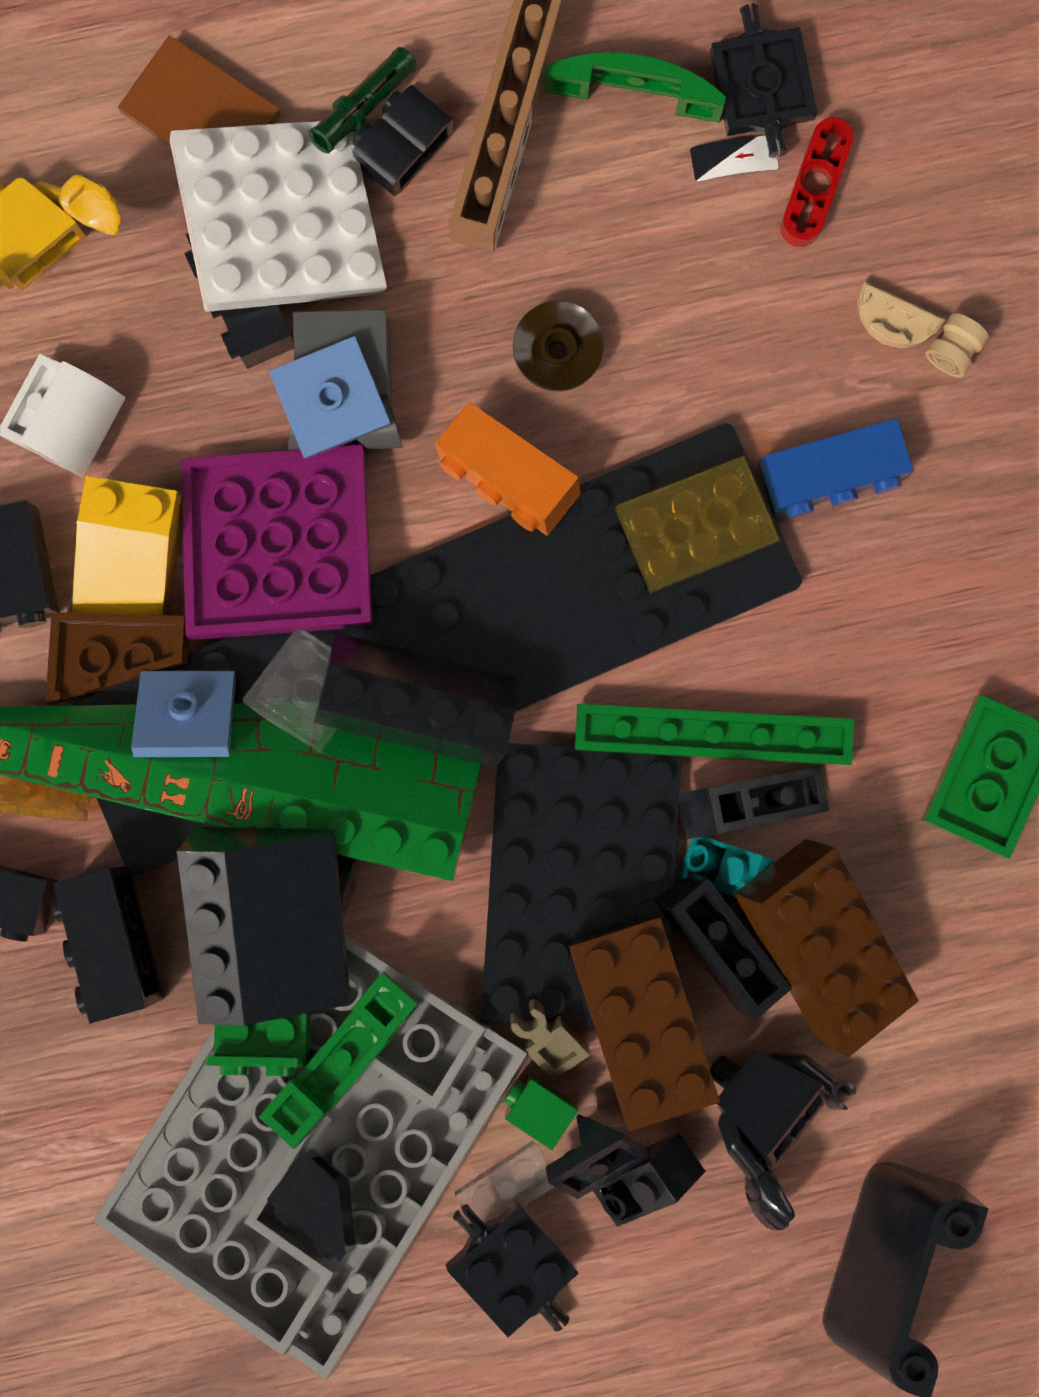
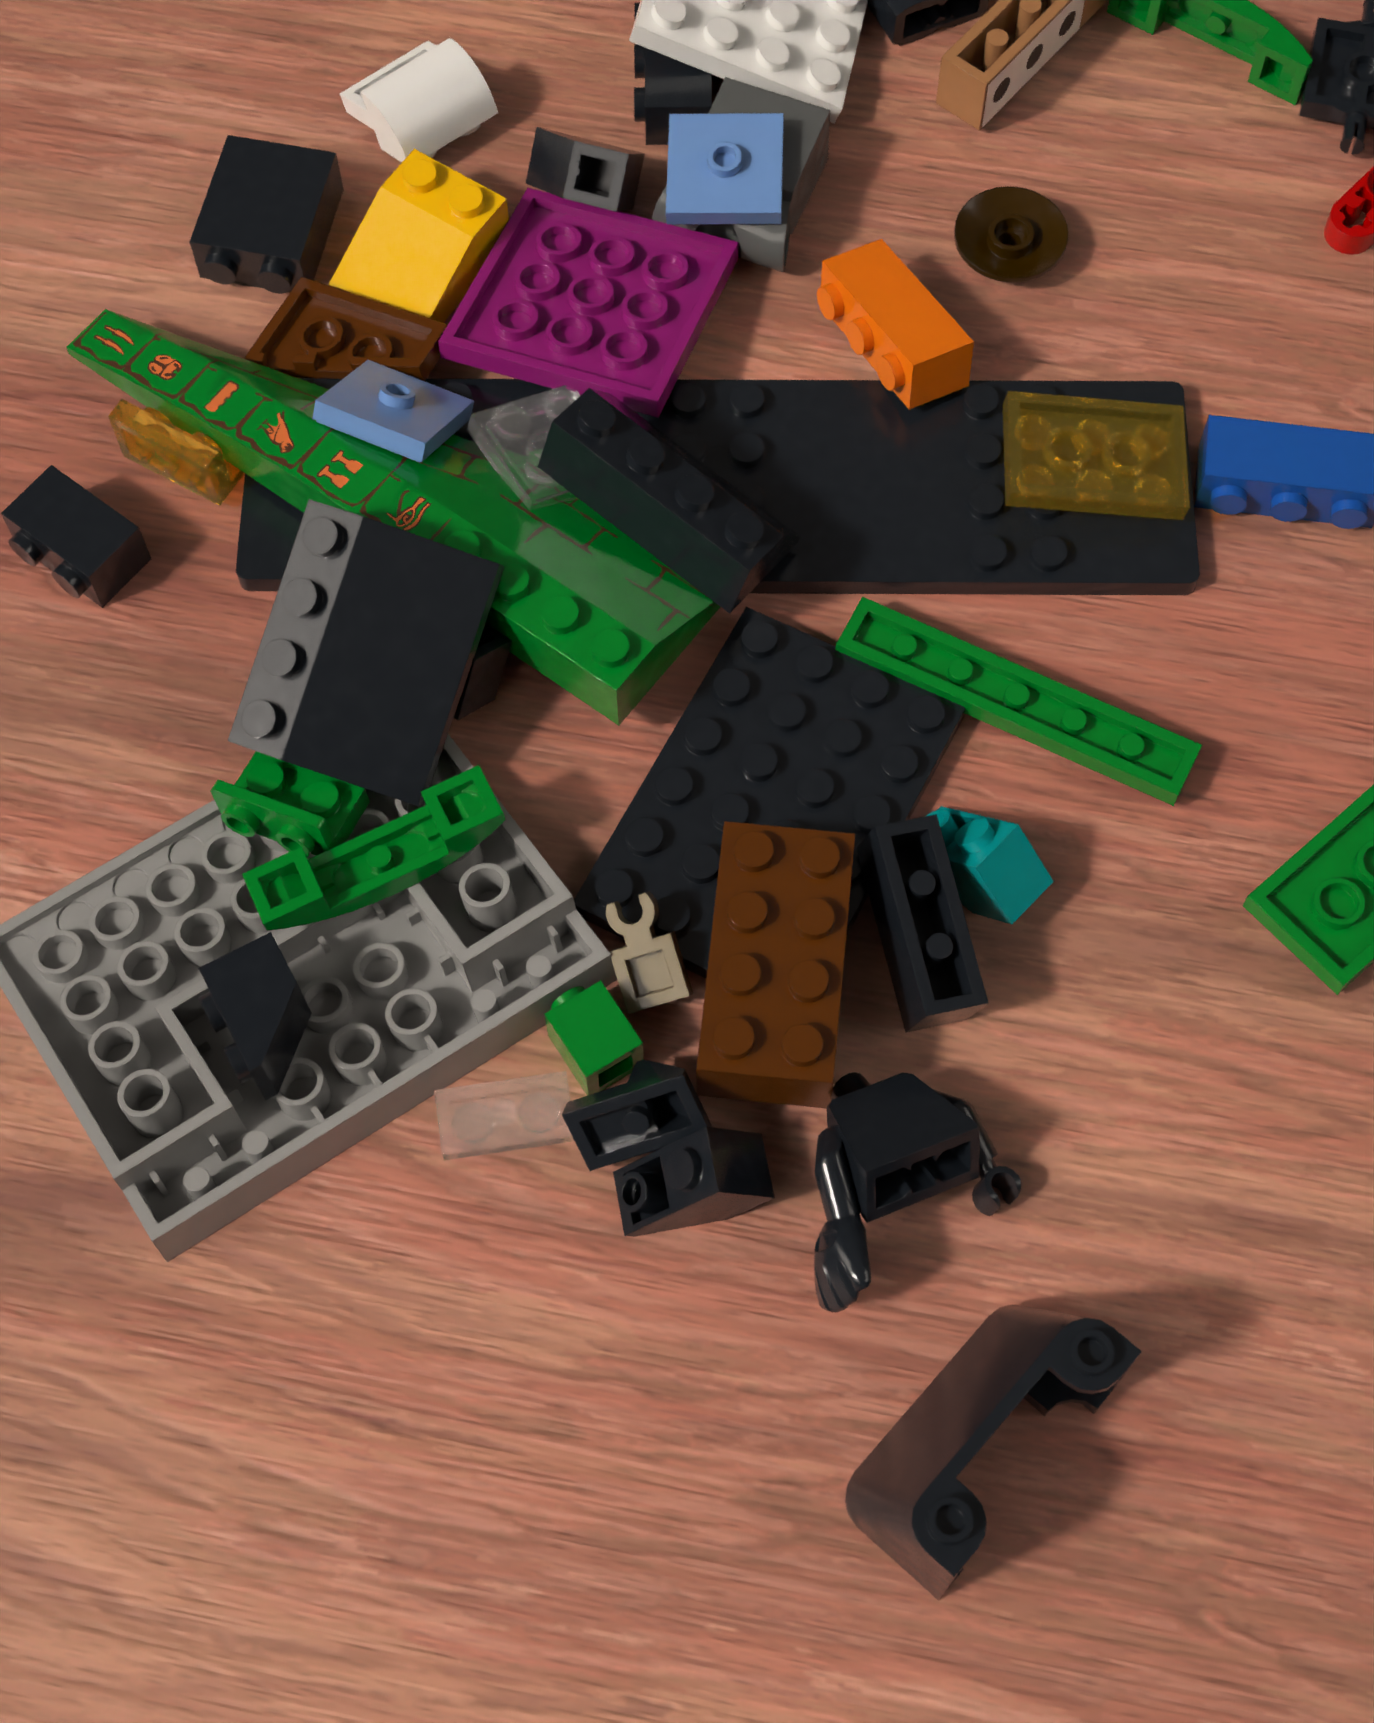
camera: 25 degrees right, 20 degrees down
black brick [51,866,164,1024] -> none
black plate [445,1201,579,1338] -> none
black slope [678,766,829,839] -> none
sticker [690,136,778,182] -> none
reddish brown brick [734,839,919,1058] -> none
none -> black slope [525,127,645,212]

